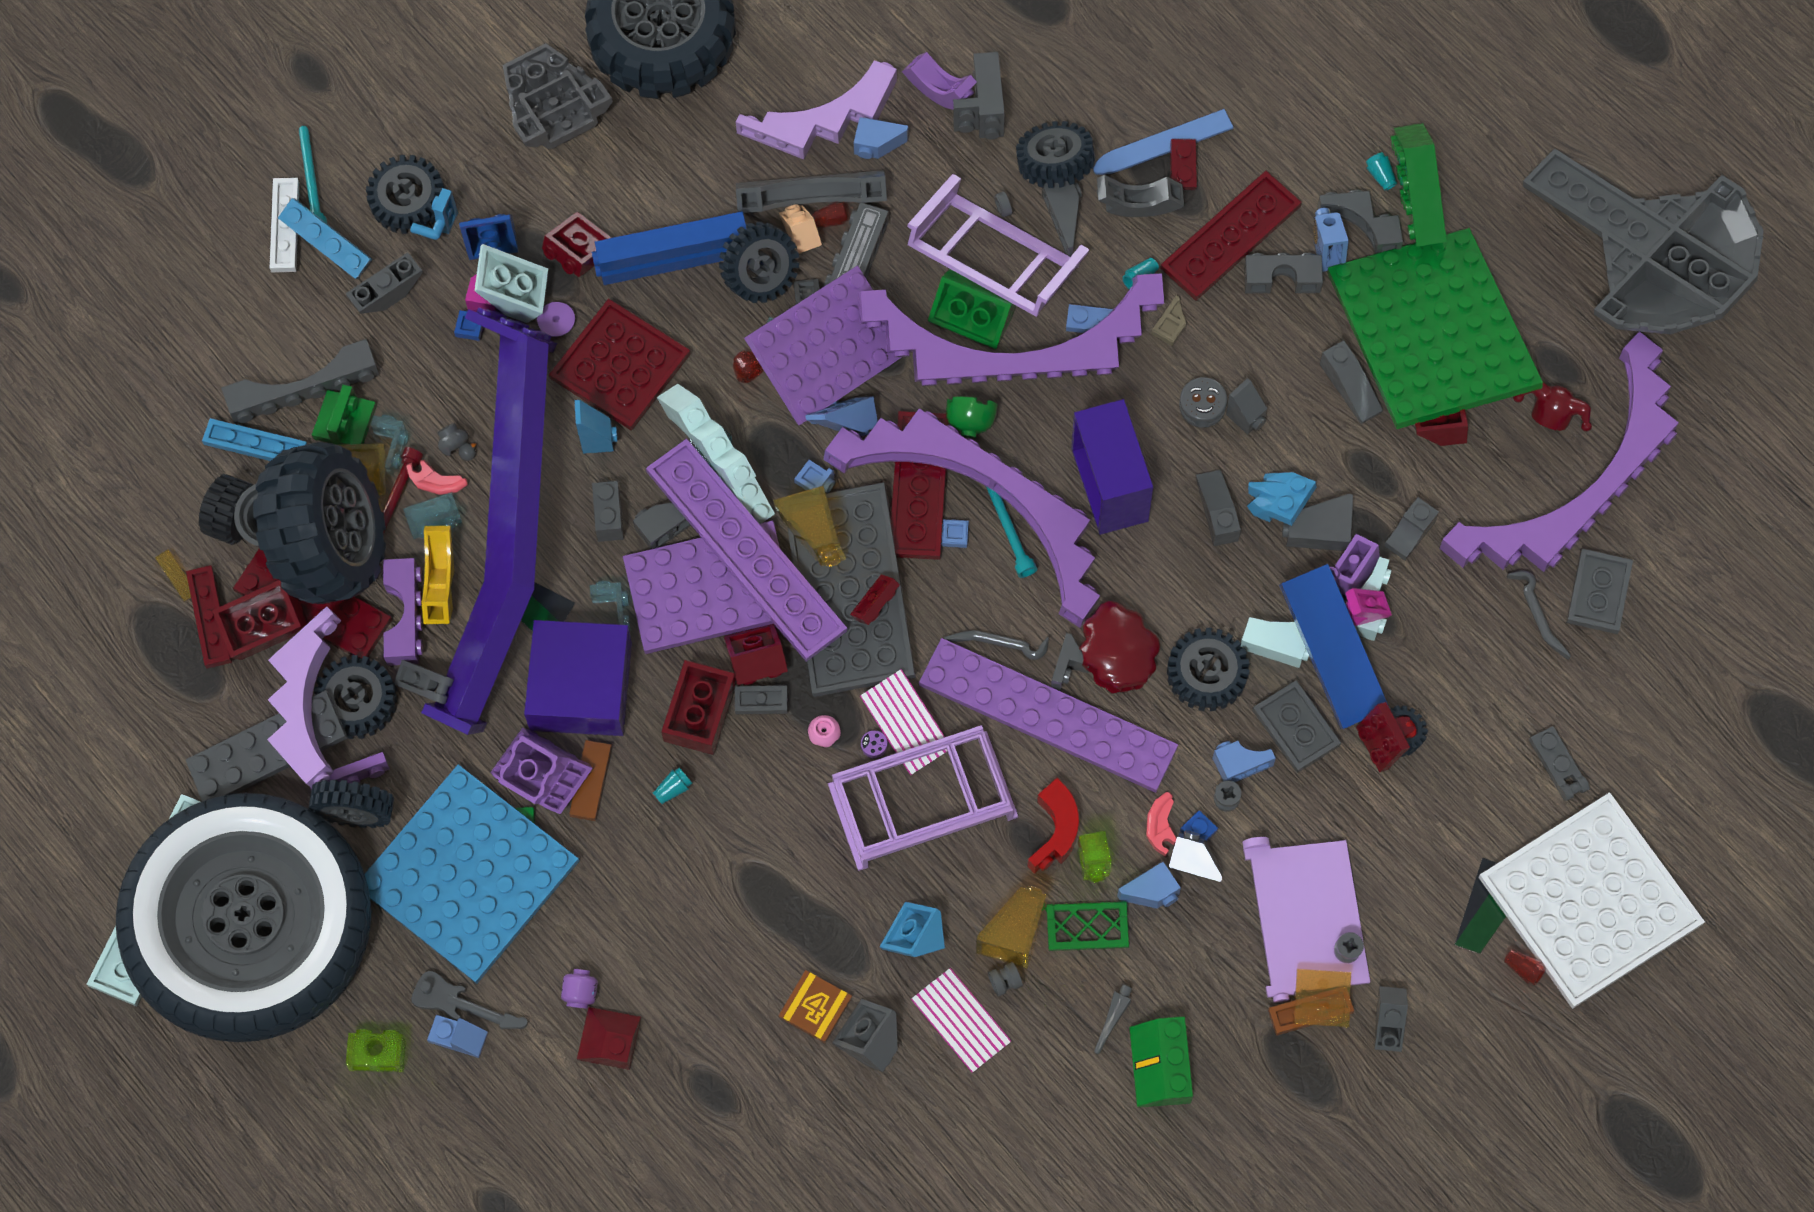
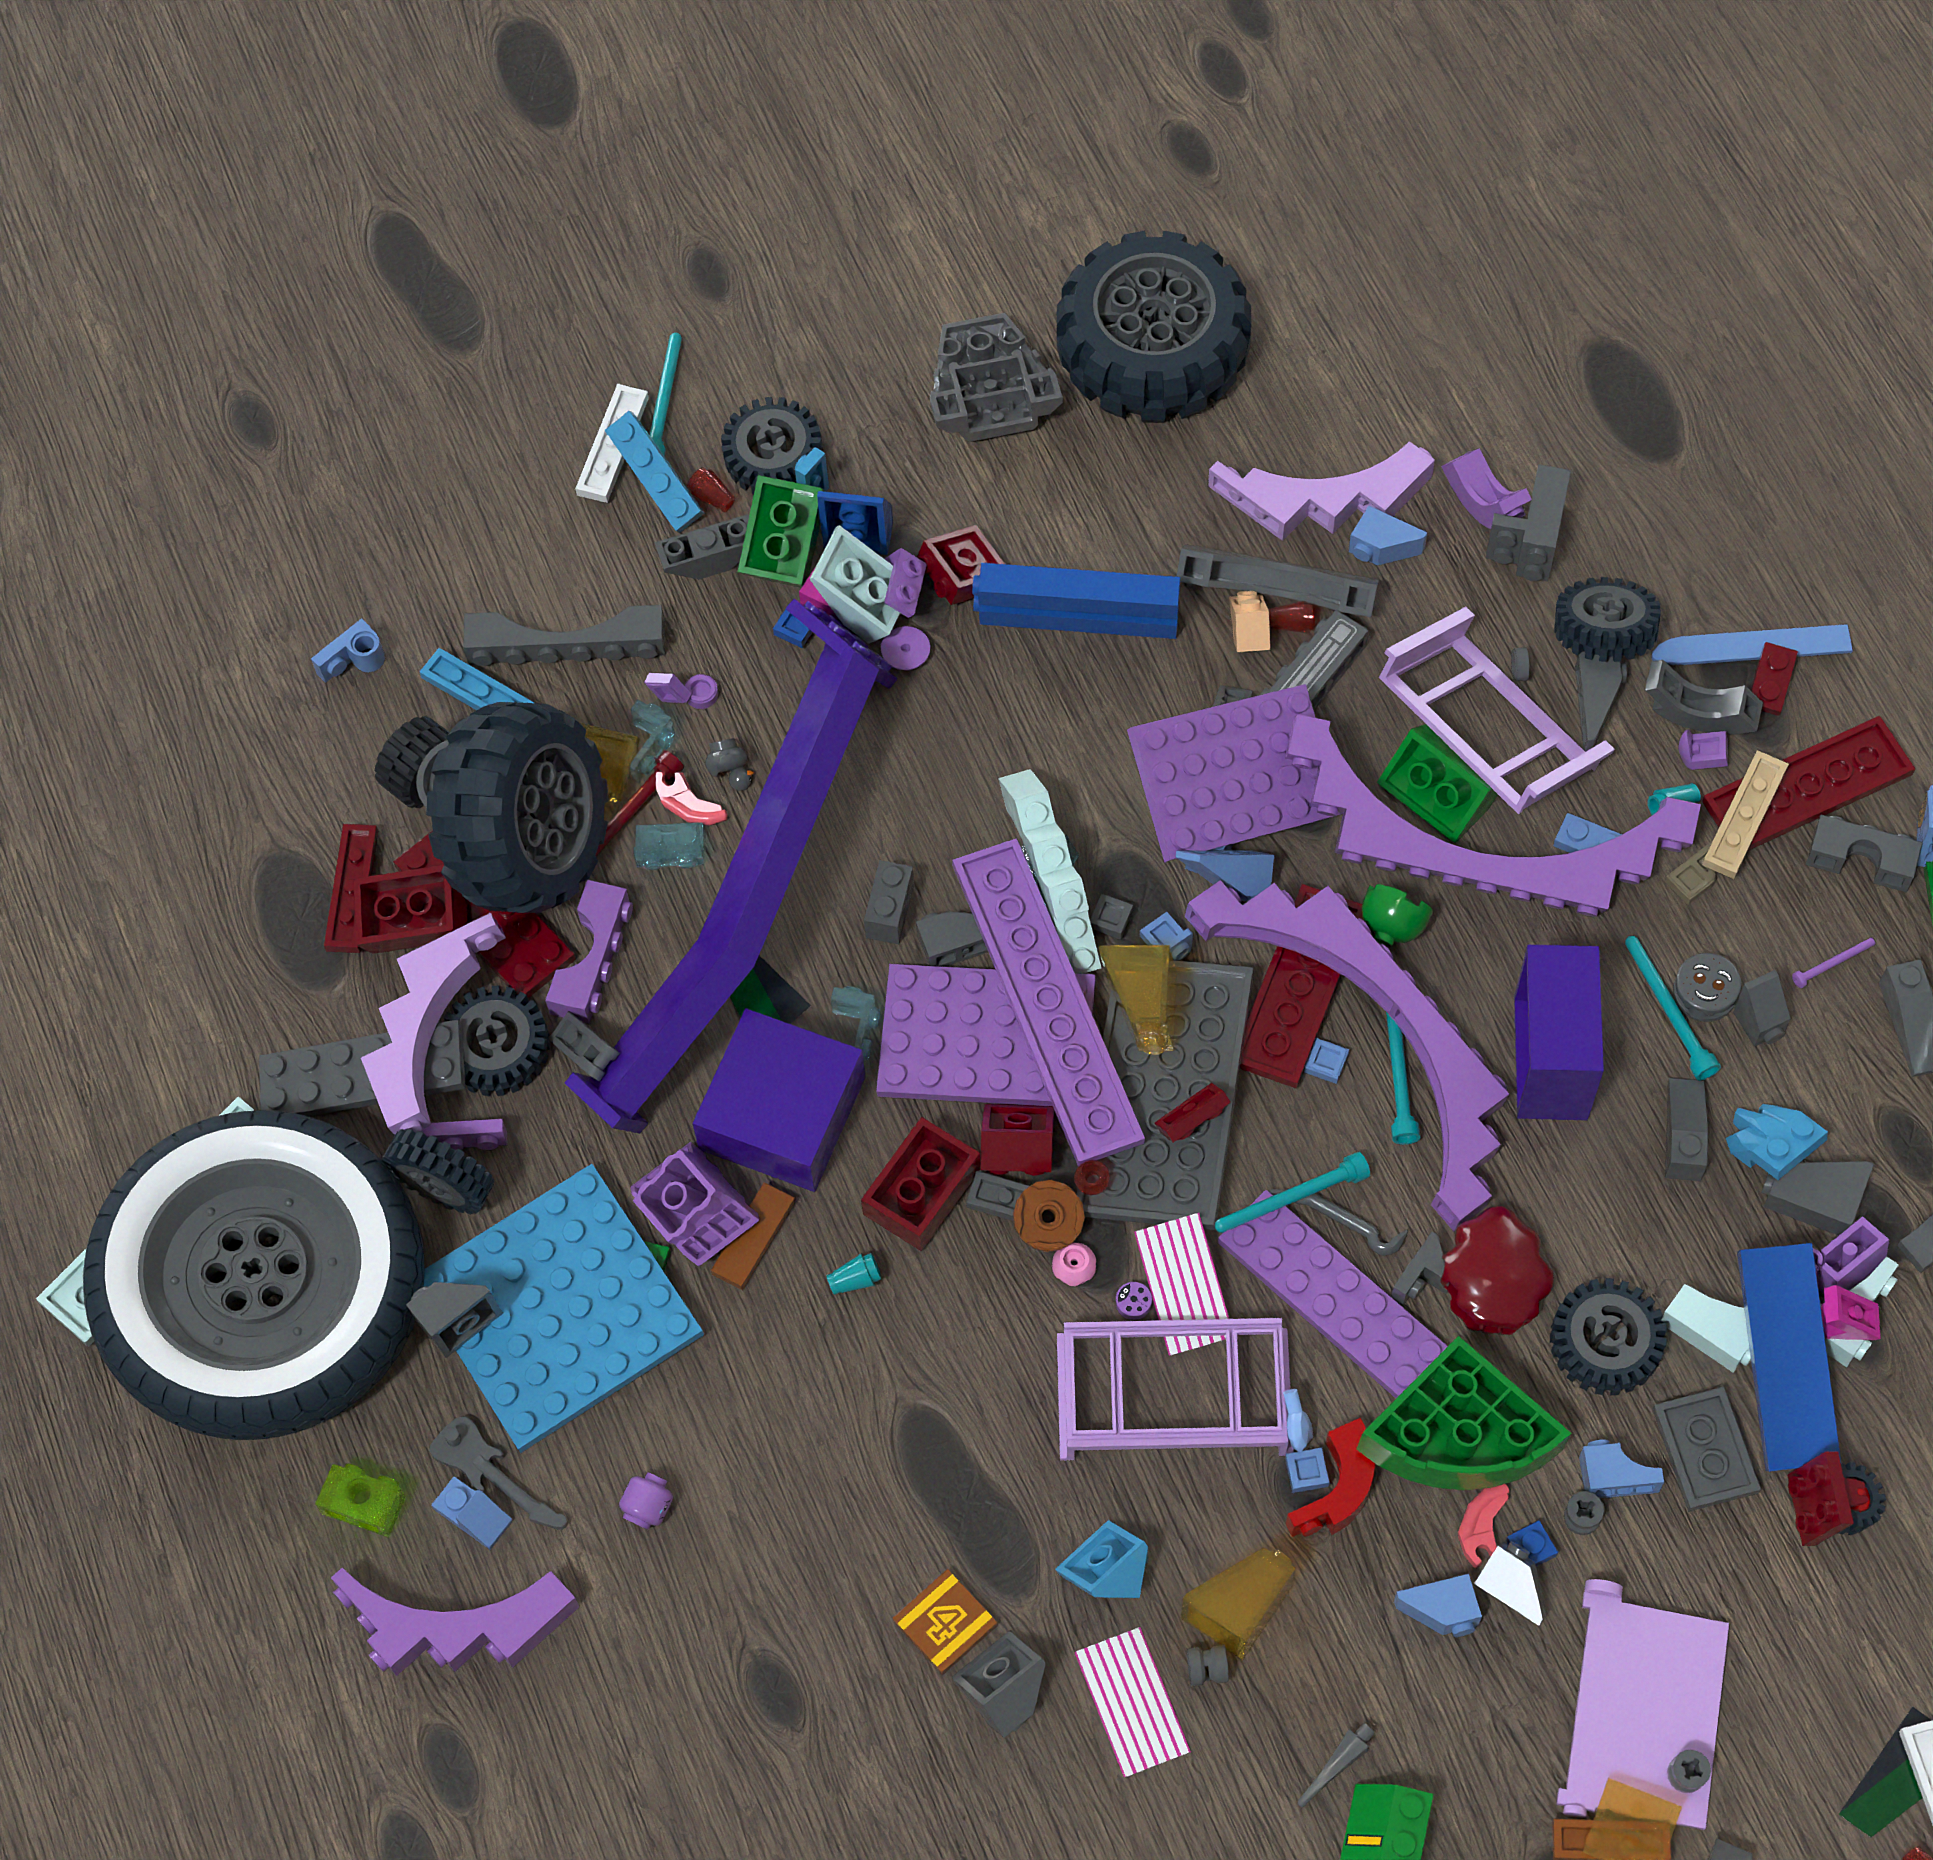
camera: 20 degrees right, 5 degrees down
clear yellow piece [155,549,191,602] -> none
green bracket [312,385,377,451] -> none
yellow arch [422,526,454,624] -> none
dark red plate [549,298,691,431] -> none
dark azure slope [575,400,618,454] -> none
dark red slope [577,1007,641,1070] -> none
wheel [719,222,799,303] -> none
clear red cone [733,351,764,383] -> none
green window [1045,901,1129,951] -> none
clear neon green brick [1077,831,1111,882] -> none
none -> medium blue plate [311,618,385,683]
none -> medium lavender arch [331,1568,579,1676]
none -> dark grey slope [406,1282,503,1358]
none -> medium lavender tile [644,673,692,703]
none -> medium lavender tile [685,674,718,709]
none -> clear red cone [687,467,736,512]
none -> green slope [738,475,825,588]
none -> medium lavender bracket [885,548,926,618]
none -> dark orange plate [1013,1180,1085,1252]
none -> clear red plate [1074,1160,1110,1195]
none -> dark grey plate [1090,894,1133,939]
none -> teal piece [1215,1152,1370,1233]
none -> light blue rock [1283,1389,1313,1452]
none -> medium blue plate [1285,1448,1329,1493]
none -> green brick [1356,1336,1571,1490]
none -> teal piece [1625,936,1721,1081]
none -> medium lavender plate [1678,730,1728,770]
none -> tan plate [1702,750,1789,879]
none -> medium lavender piece [1792,938,1875,989]

